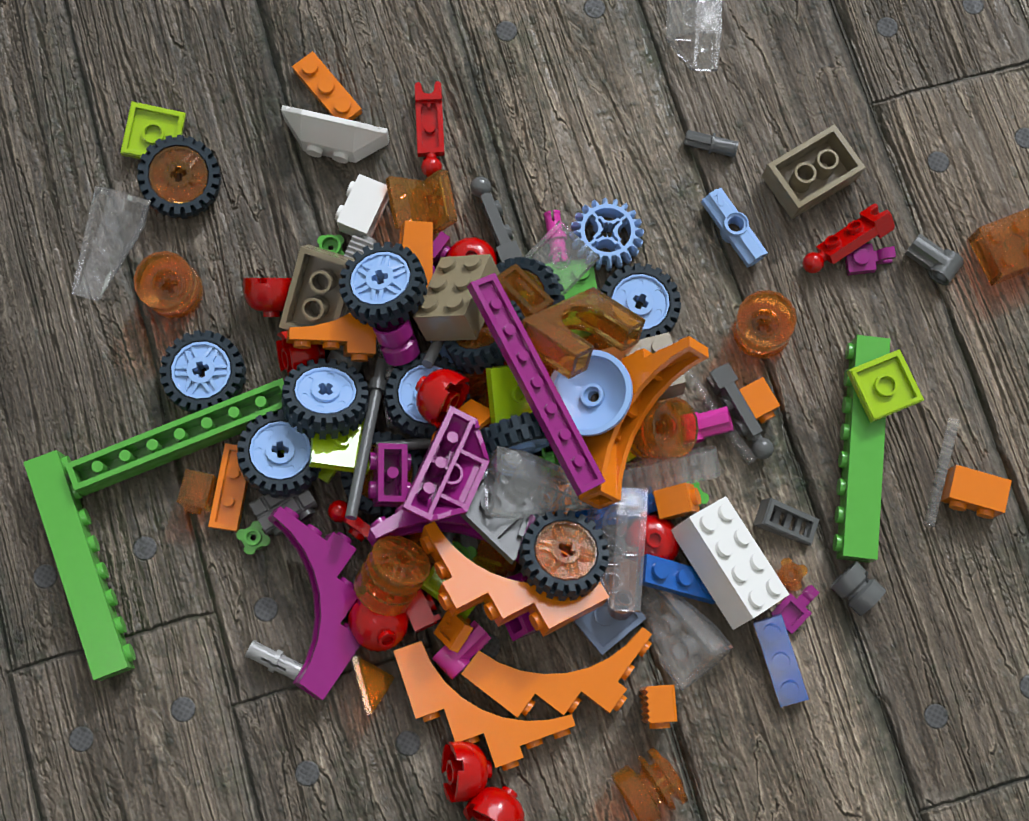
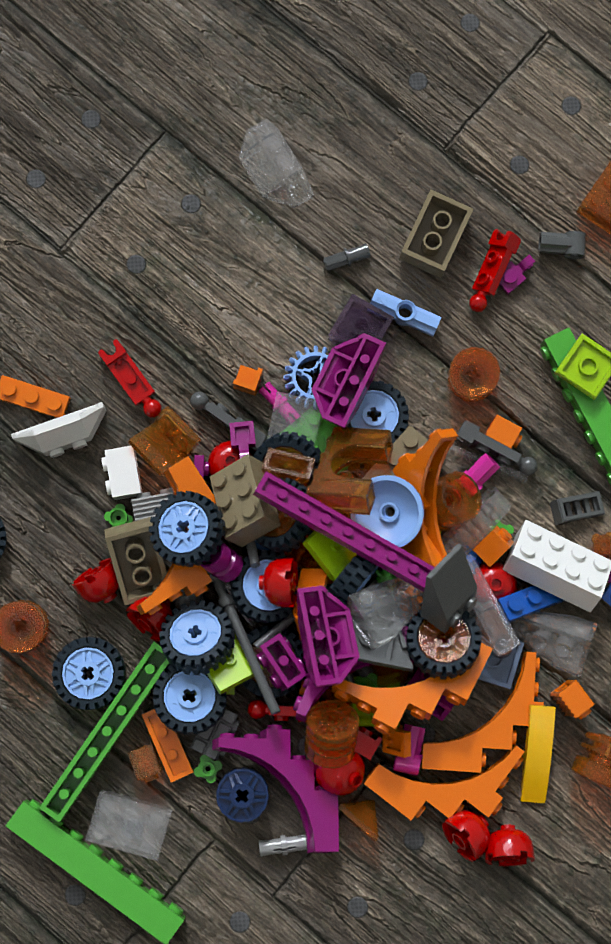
camera: 35 degrees left, 5 degrees up
none -> clear brick [85,789,174,861]
none -> dark blue wheel [216,766,269,822]
none -> magenta plate [229,421,256,458]
none -> orange panel [233,365,263,396]
none -> magenta wedge [311,333,386,429]
none -> clear purple brick [328,294,394,345]
none -> dark grey slope [421,543,478,633]
none -> yellow slope [520,705,556,803]

